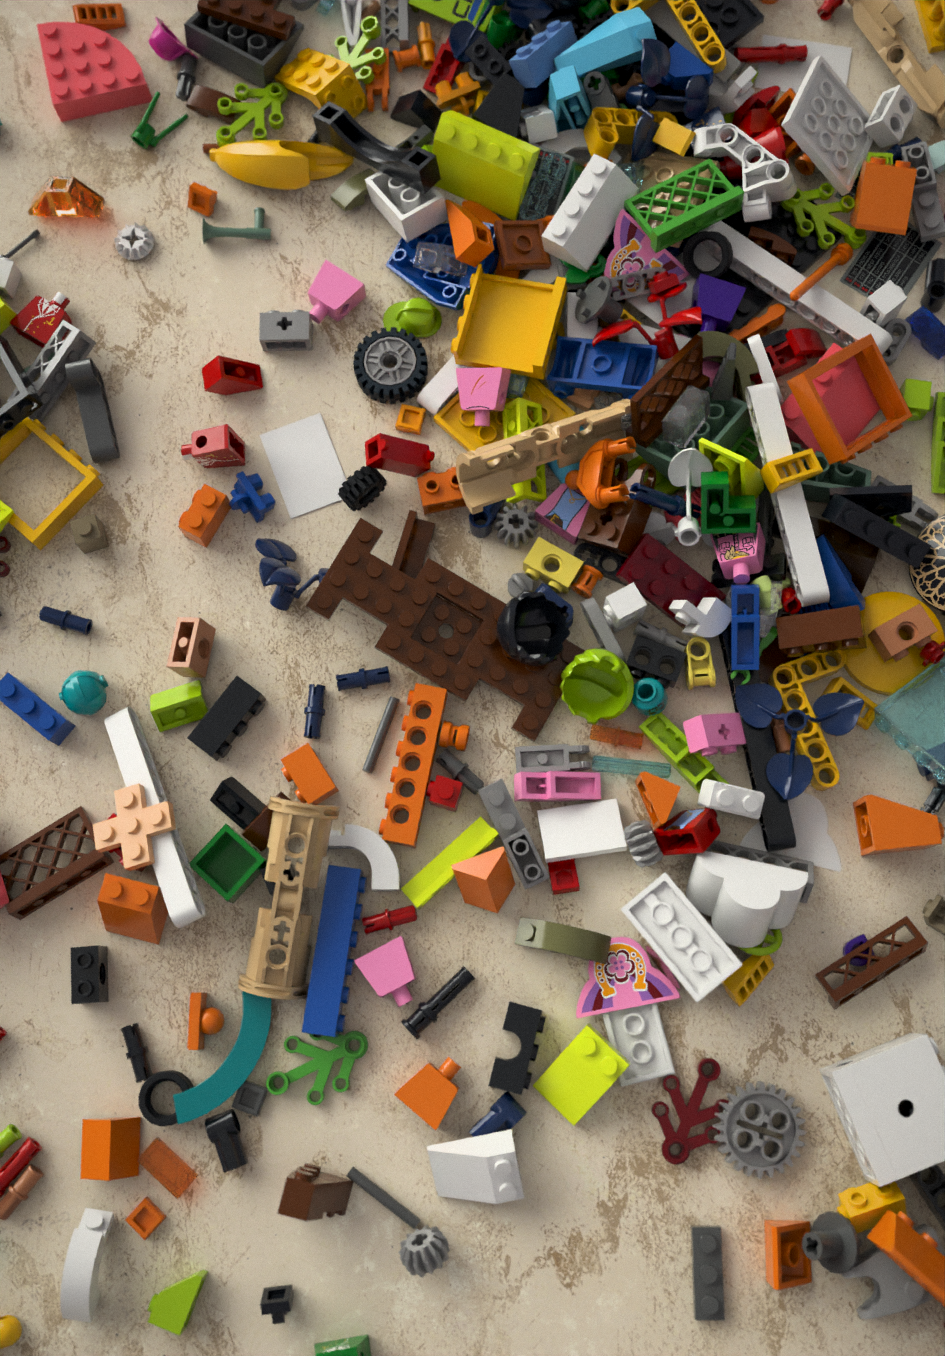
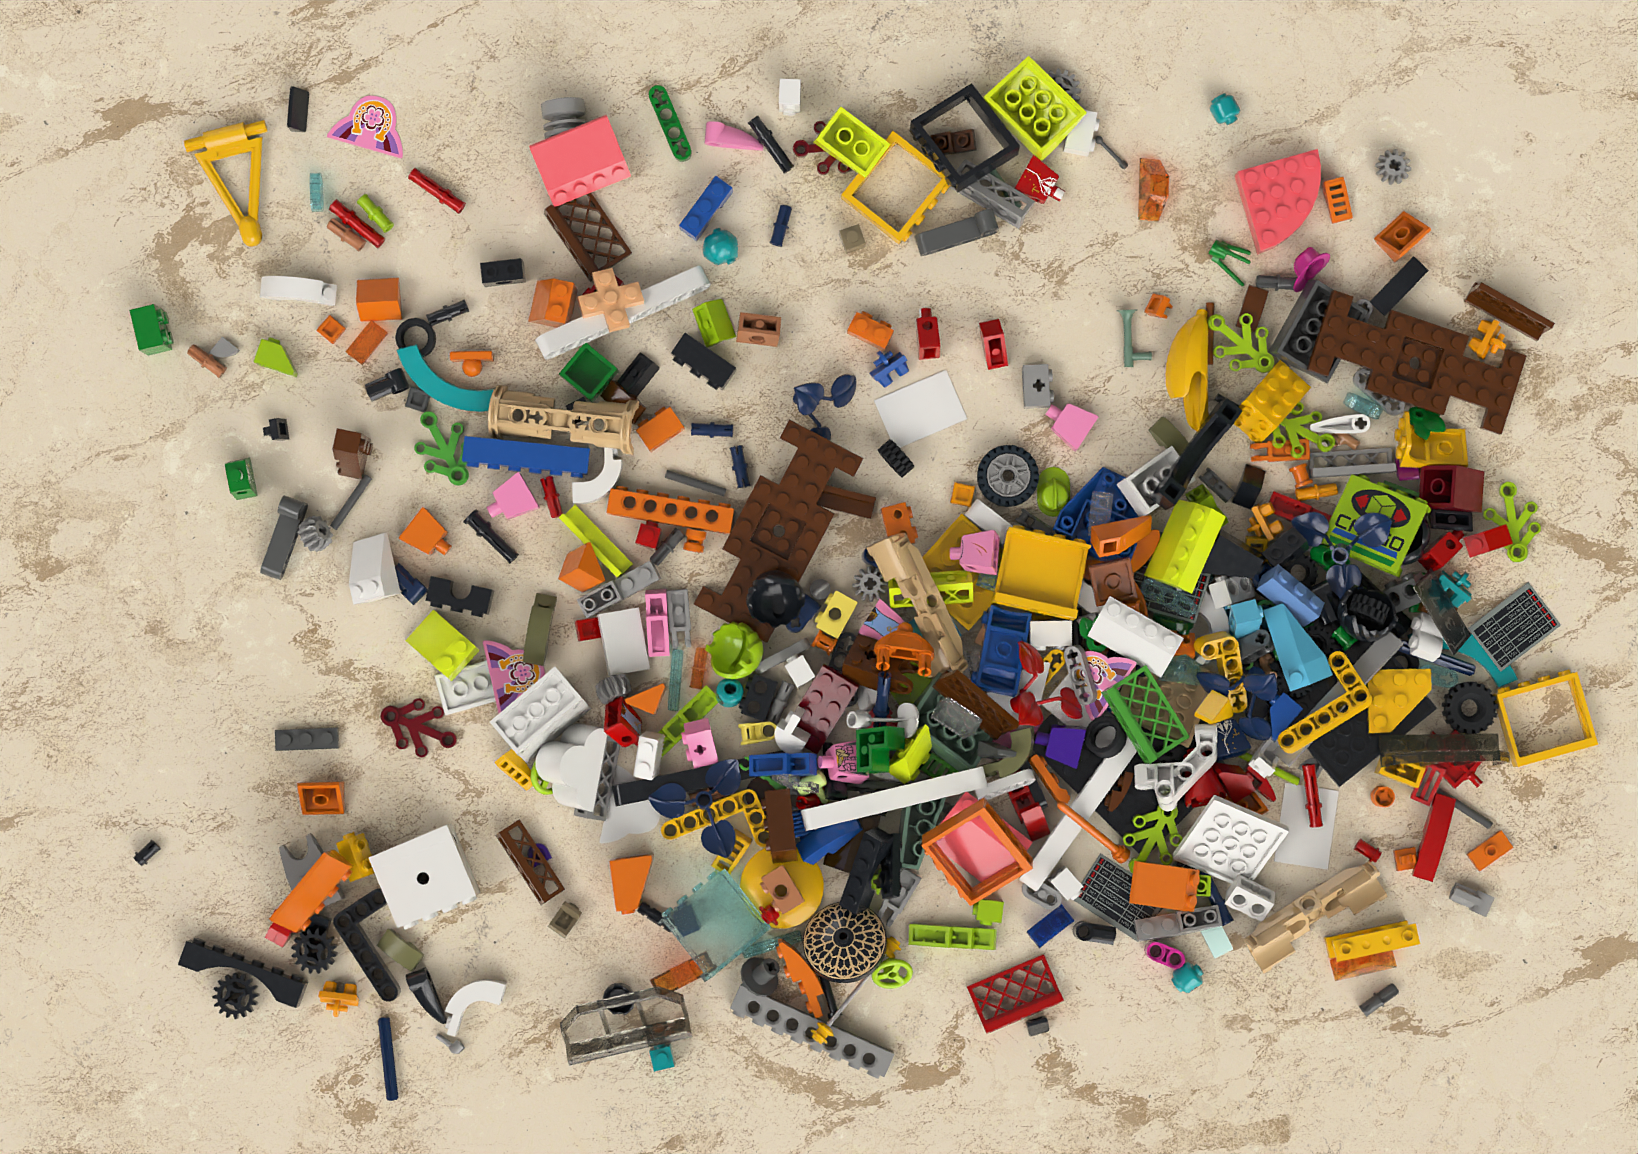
camera: 80 degrees right, 10 degrees up
white gear [114,222,154,260] -> none
red brick [365,433,435,477] -> none
dark grey piece [575,276,623,324] -> none
red plate [647,271,680,294] -> none
light grey gear [713,1081,807,1179] -> none
yellow slope [760,448,823,494] -> none
dark grey piece [802,1211,862,1274] -> none
none -> dark grey beam [260,495,308,580]
none -> dark grey bar [1015,509,1053,535]

